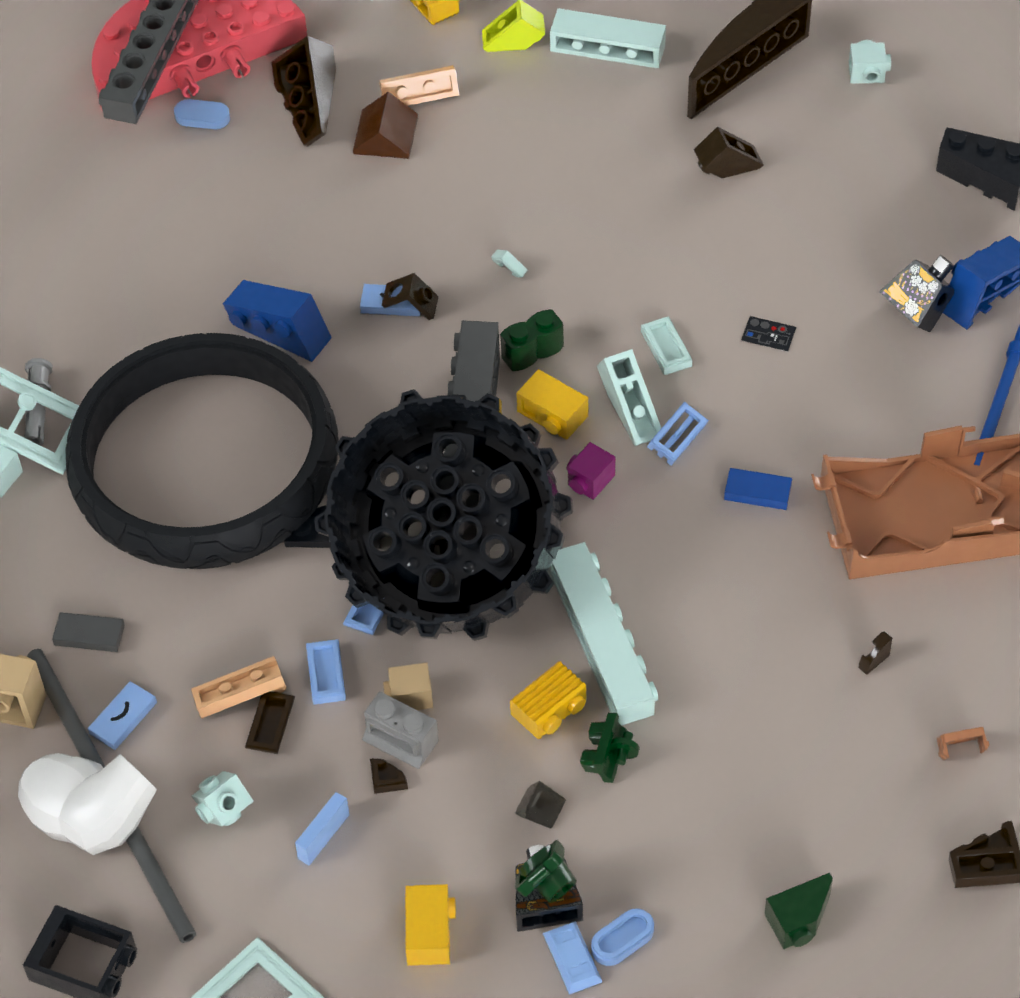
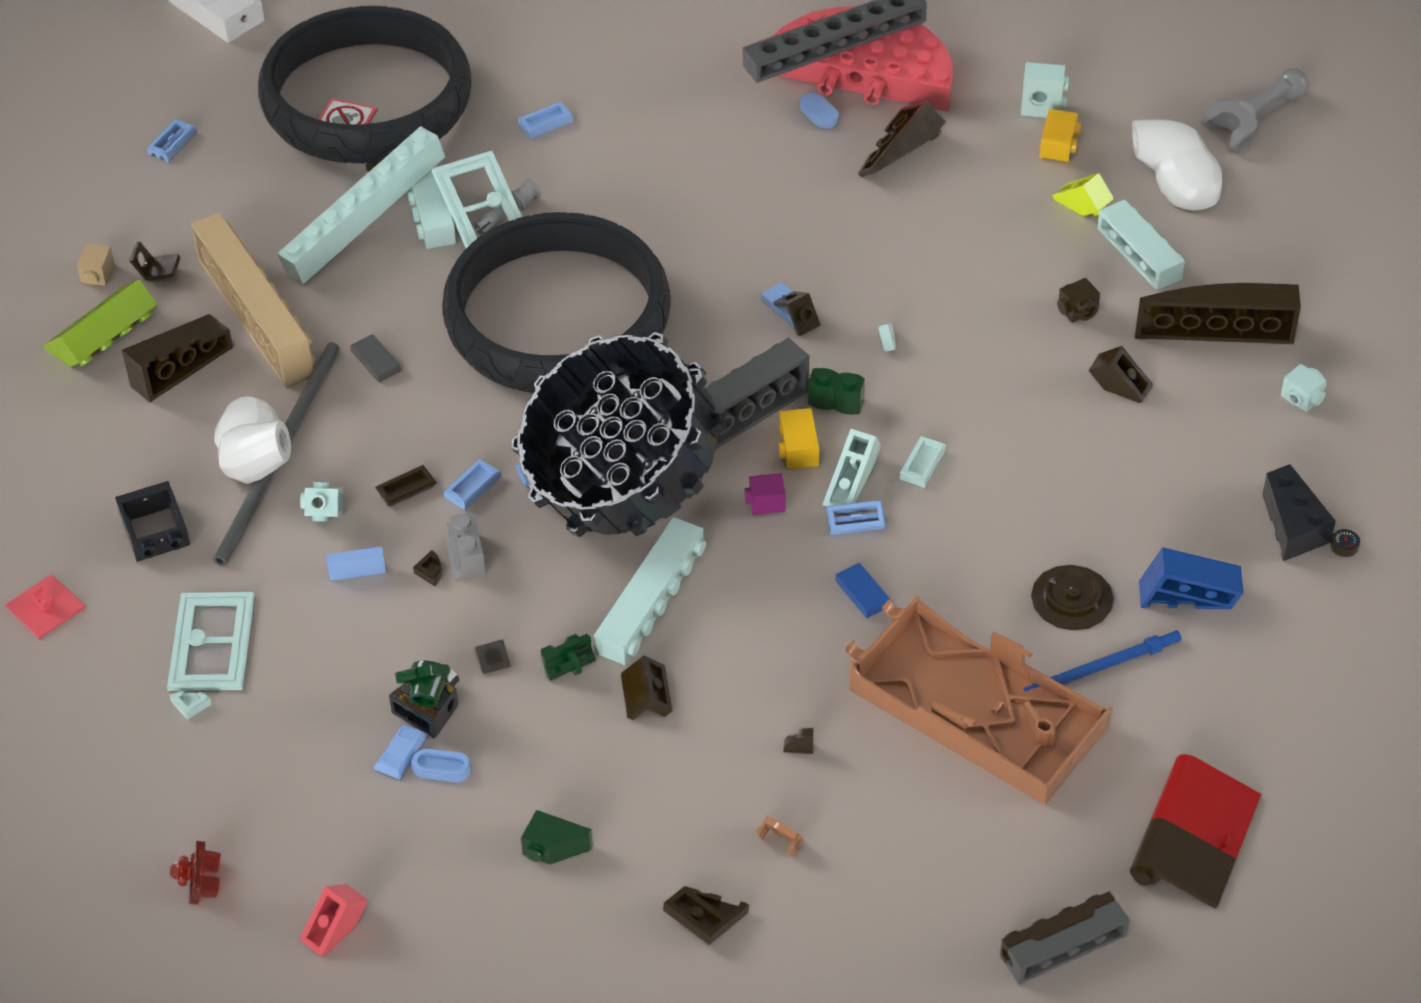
camera: 45 degrees right, 5 degrees down
light blue tile [88,681,157,750] -> none
light nougat hinge [191,656,286,719] -> none
blue wedge [223,280,332,362] -> none
reddish brown slope [353,92,418,159] -> none
light nougat hinge [379,65,459,106] -> none
tan brick [383,663,433,710] -> none
yellow brick [405,884,456,966] -> none
yellow brick [510,661,586,739] -> none
black sticker [741,316,796,352] -> none
torso [880,255,955,332] -> none
none -> dark brown panel [621,655,672,720]
none -> dark brown piece [1031,565,1114,630]
none -> dark brown brick [1057,277,1100,323]

